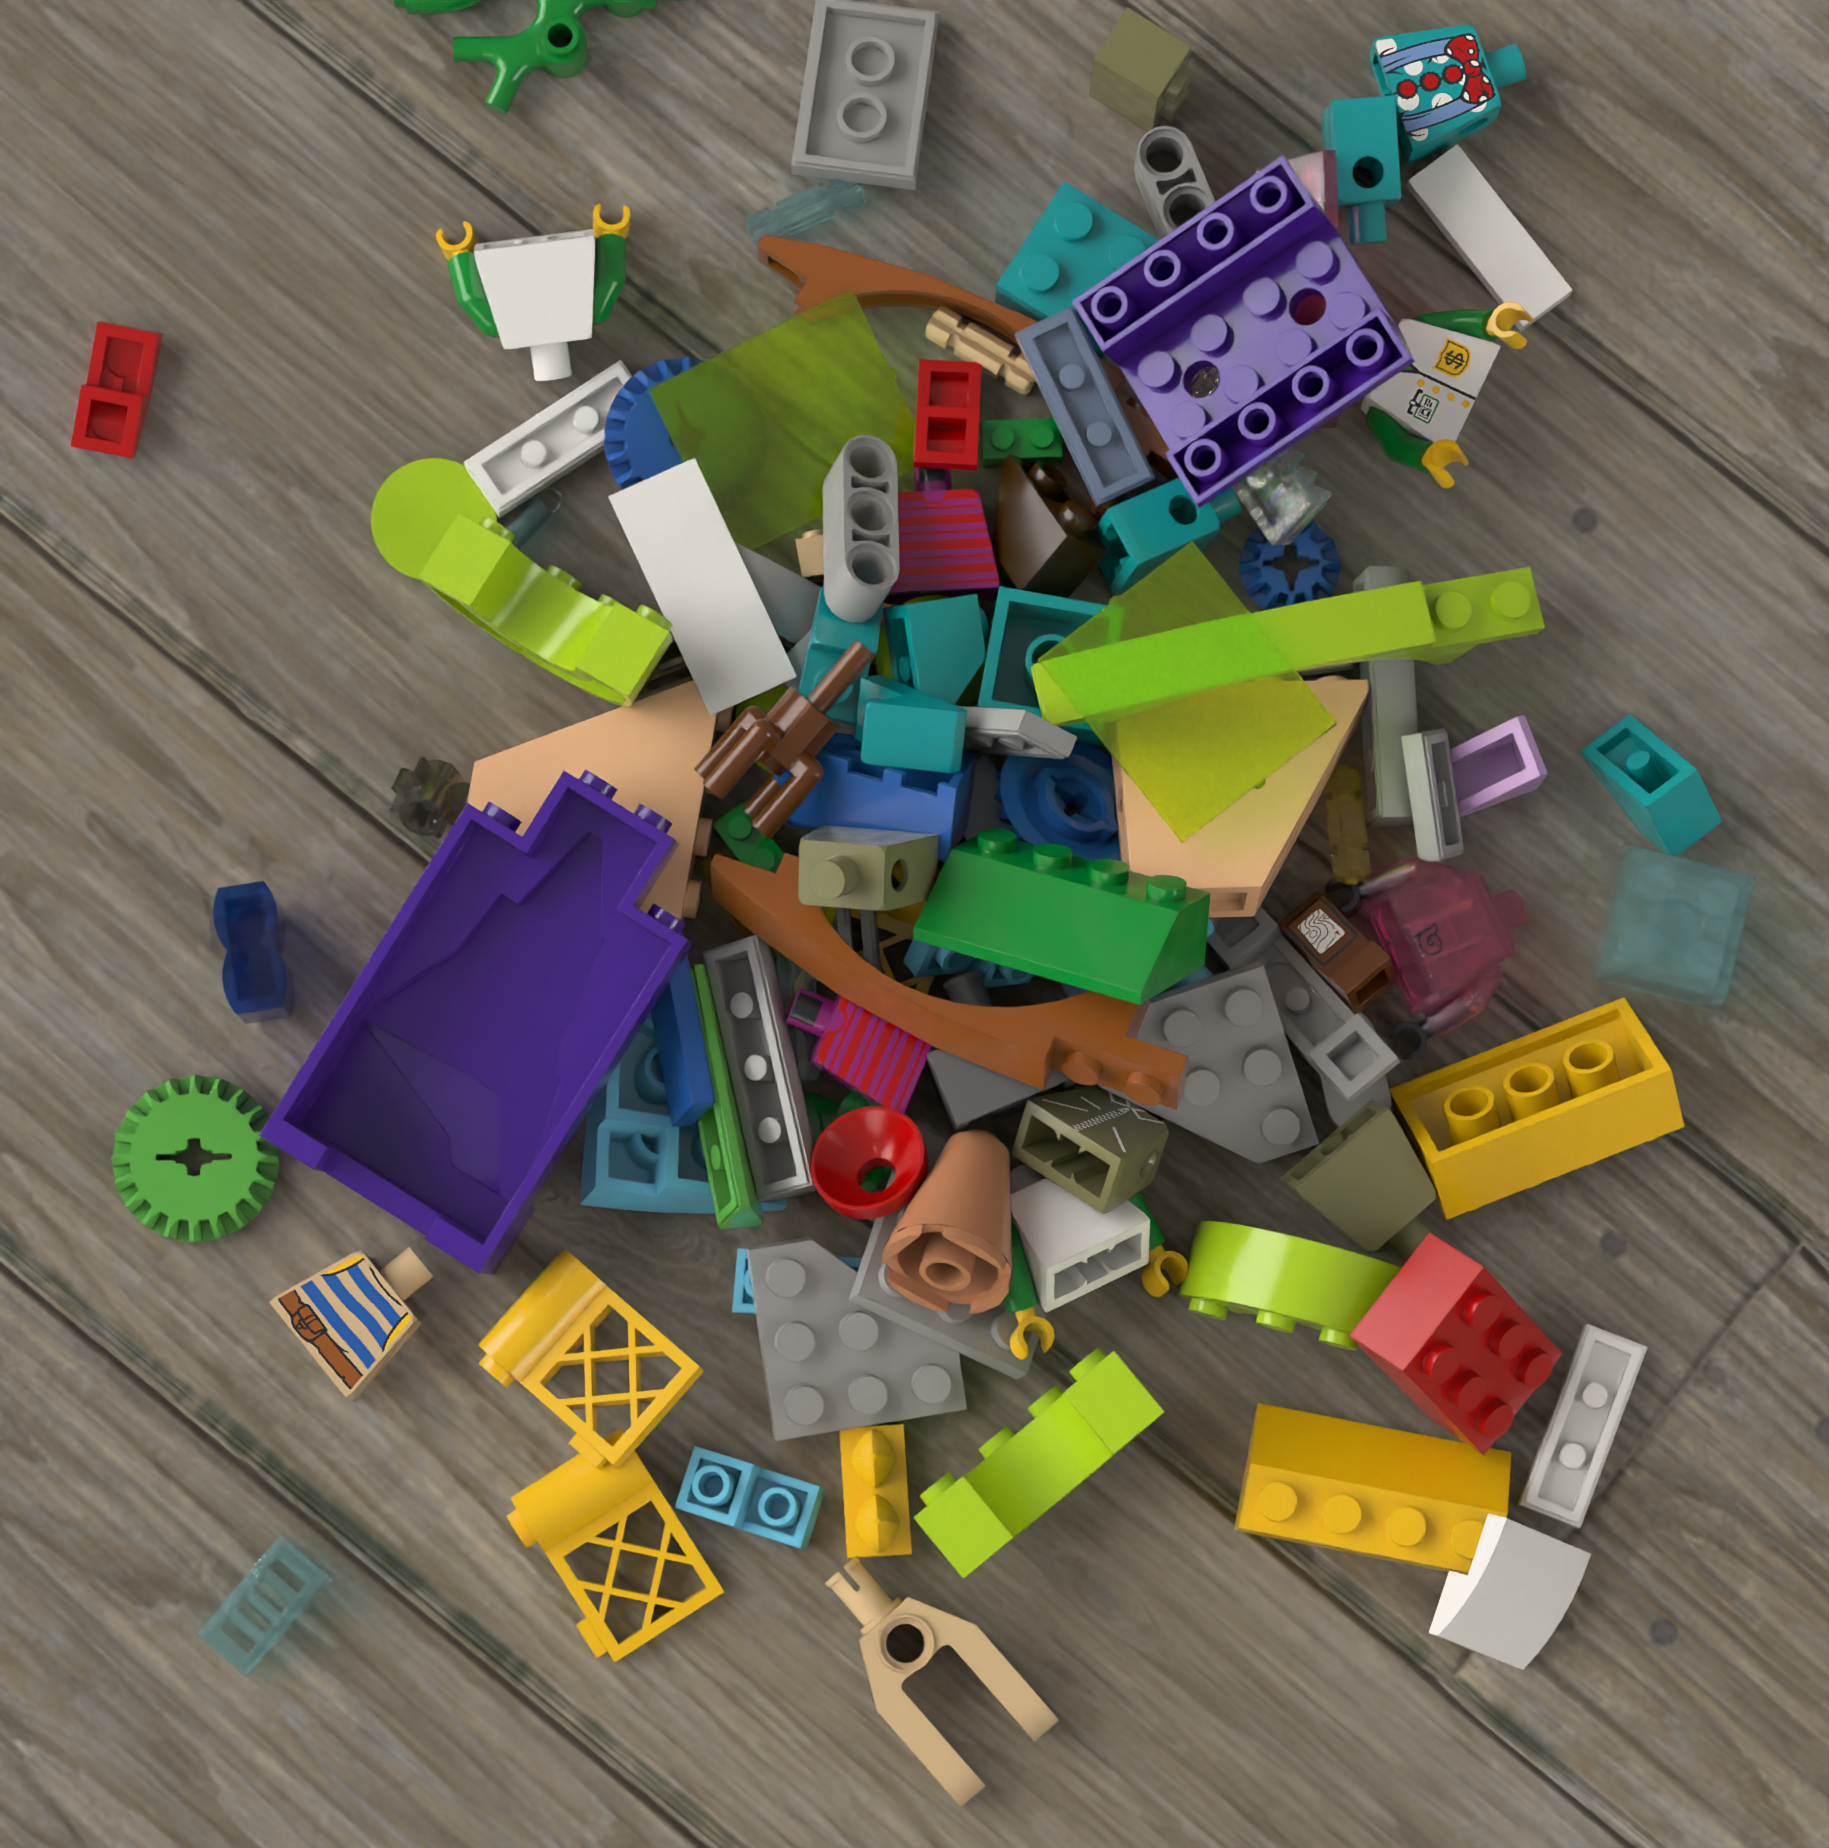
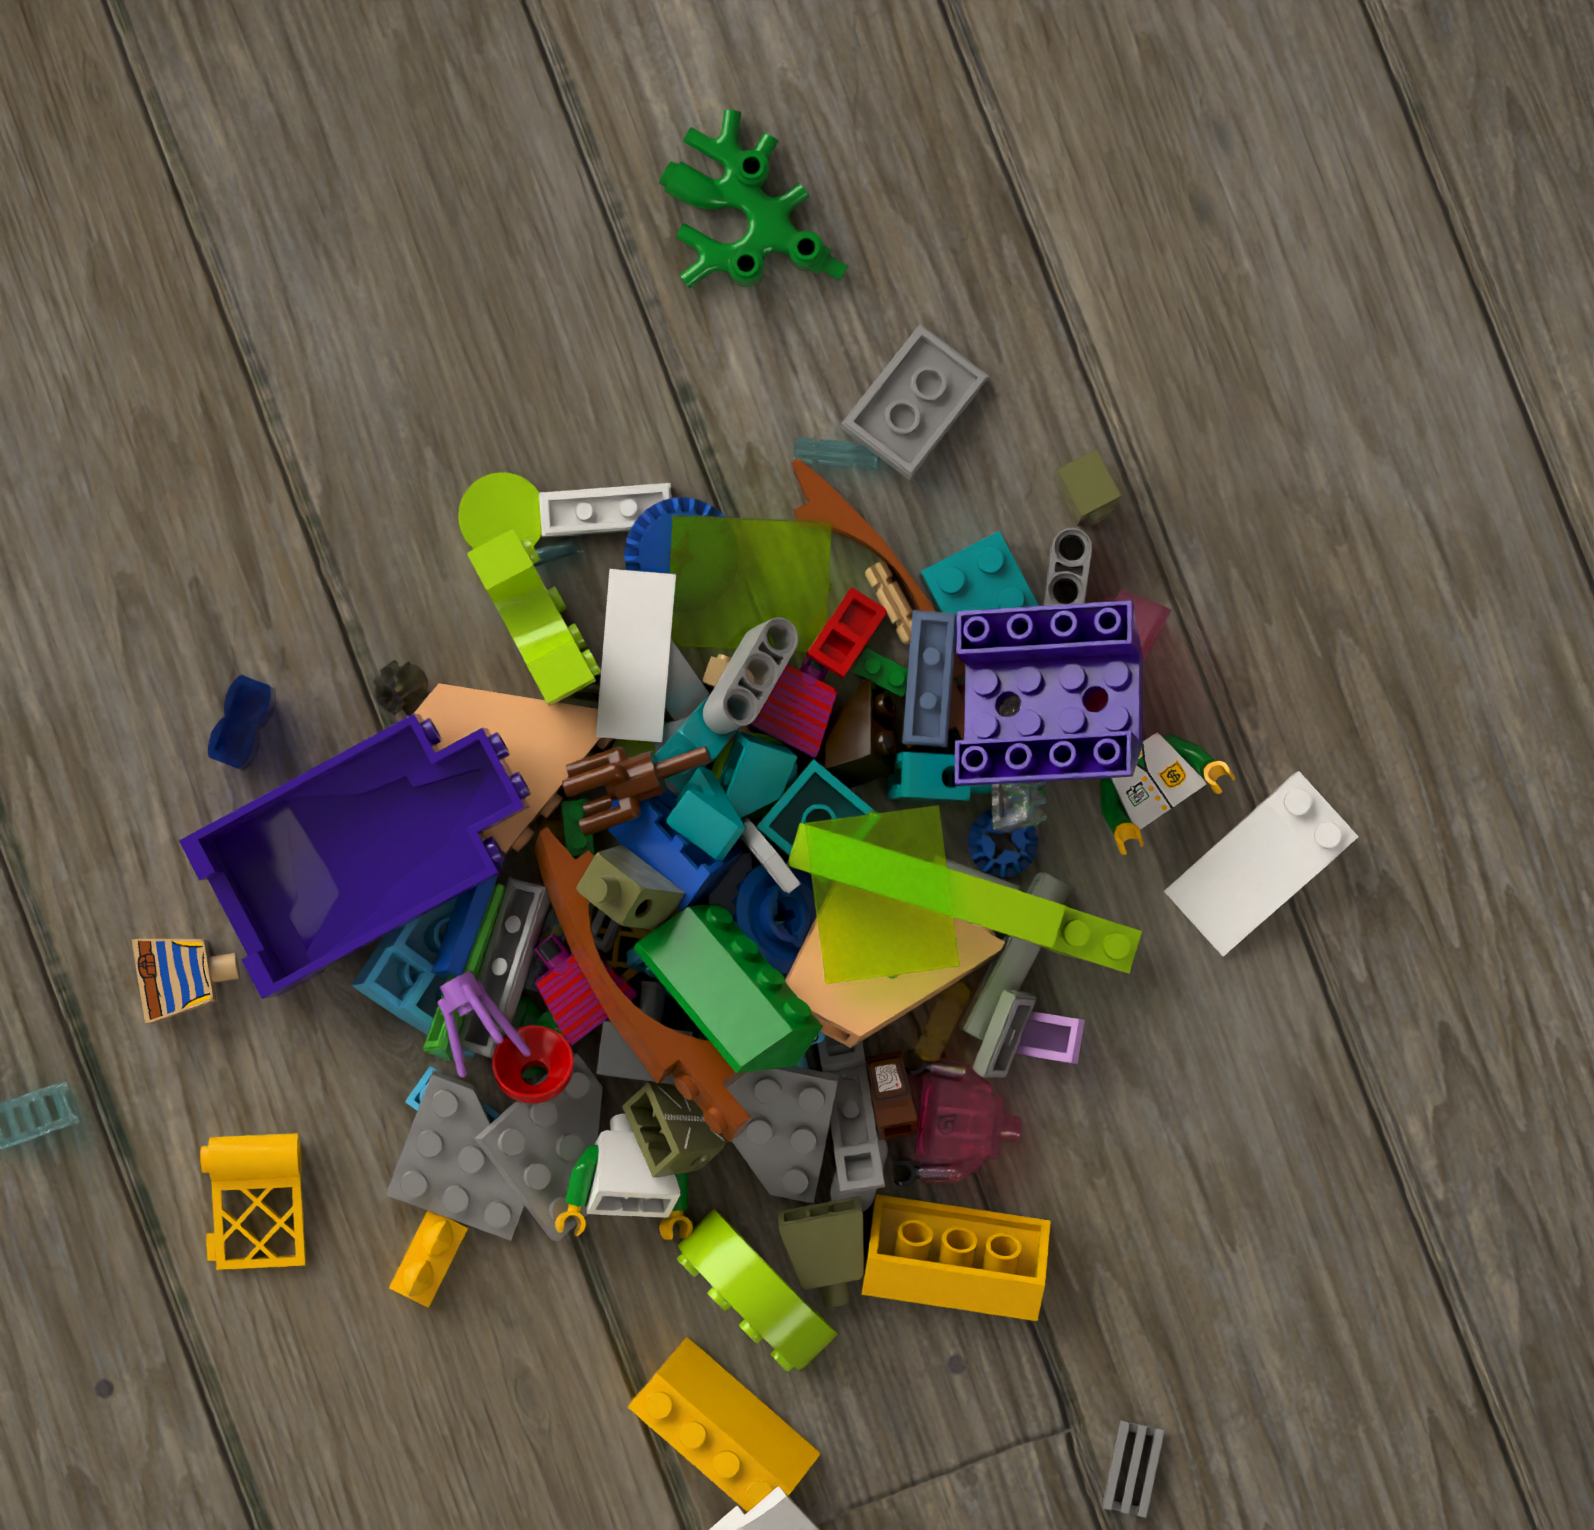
camera: 30 degrees right, 5 degrees up
red slope [70,321,163,459] -> none
bright green gear [111,1075,280,1242] -> none
white torso [436,204,631,381] -> none
yellow piece [477,1248,704,1470] -> none
medium azure slope [674,1446,826,1551] -> none
tan piece [825,1556,1059,1808] -> none
nougat cone [882,1129,1012,1314] -> none
lime brick [913,1347,1165,1579] -> none
teal torso [1320,95,1401,246] -> none
red brick [1349,1232,1562,1455] -> none
torso [1368,24,1526,166] -> none
white tile [1406,144,1572,332] -> none
white tile [1517,1324,1648,1529] -> none
teal slope [1580,714,1722,859] -> none
clear light blue brick [1591,845,1755,1010] -> none
none -> medium lavender plant [437,971,531,1078]
none -> white slope [1163,771,1359,957]

